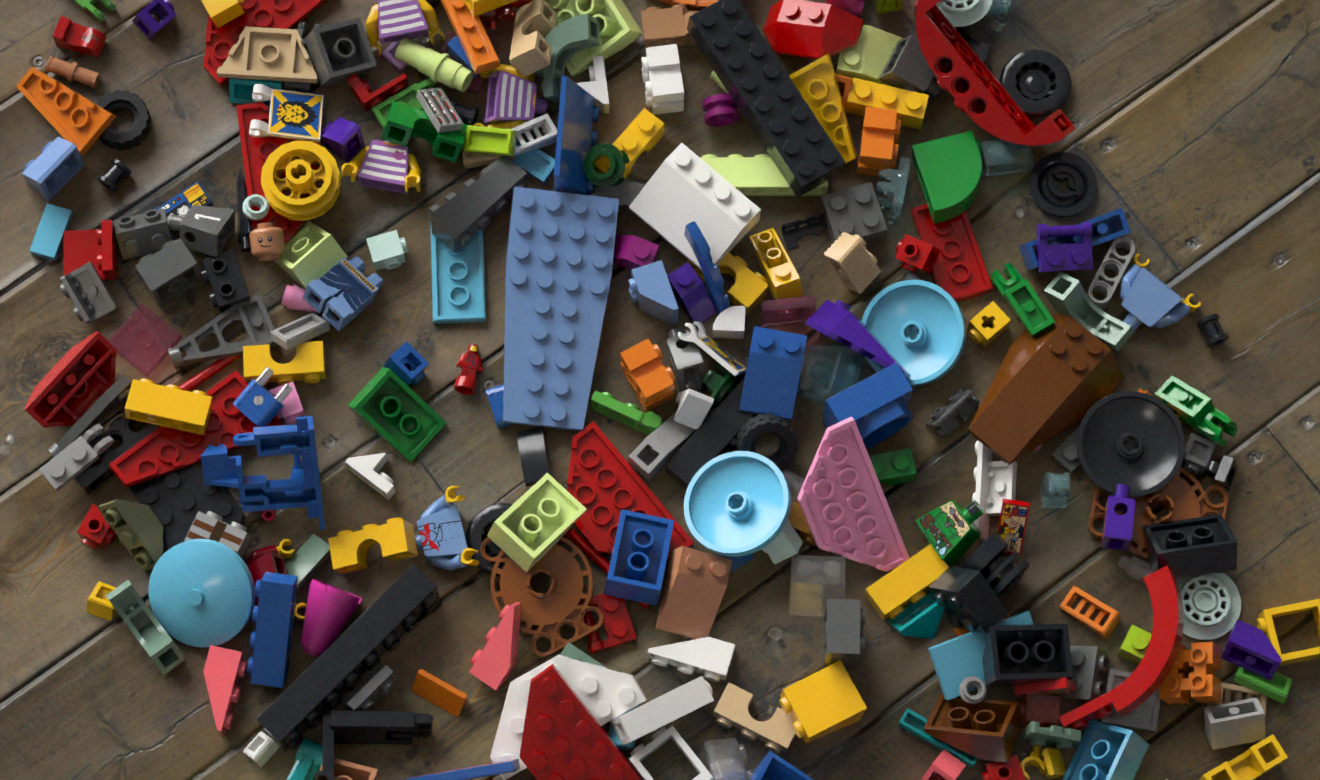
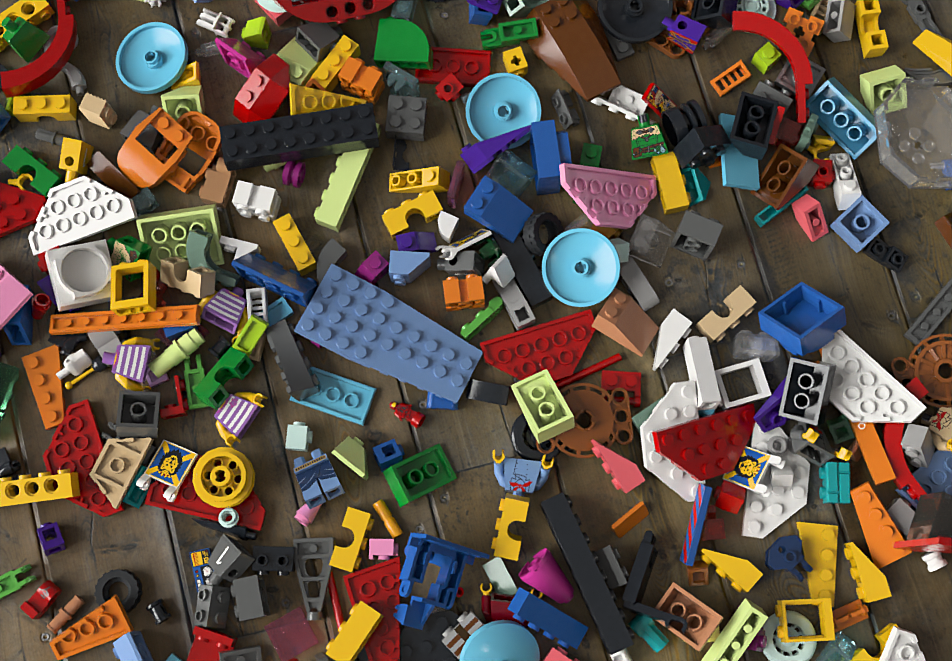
camera: 65 degrees left, 5 degrees up
blue piece [233,367,293,427] -> none
nougat head [249,222,285,262] -> none
light grey tile [270,312,330,350] -> none
yellowish green slope [275,221,348,289] -> none
dark purple slope [322,117,364,163] -> none
white slope [345,453,395,500] -> none
tile [416,87,463,133] -> none
dark green piece [584,143,630,187] -> none
blue slope [604,509,674,606] -> none
white slope [629,143,761,271] -> none
blue tile [684,221,730,315] -> none
yellow slope [779,660,867,743] -> none
tan brick [824,232,881,294] -> none
light grey plate [959,676,986,704] -> none
clear light blue leg [1041,472,1070,508] -> none
none -> yellowish green slope [331,436,369,481]
none -> light orange piece [373,499,403,539]
none -> light grey beam [619,256,660,312]

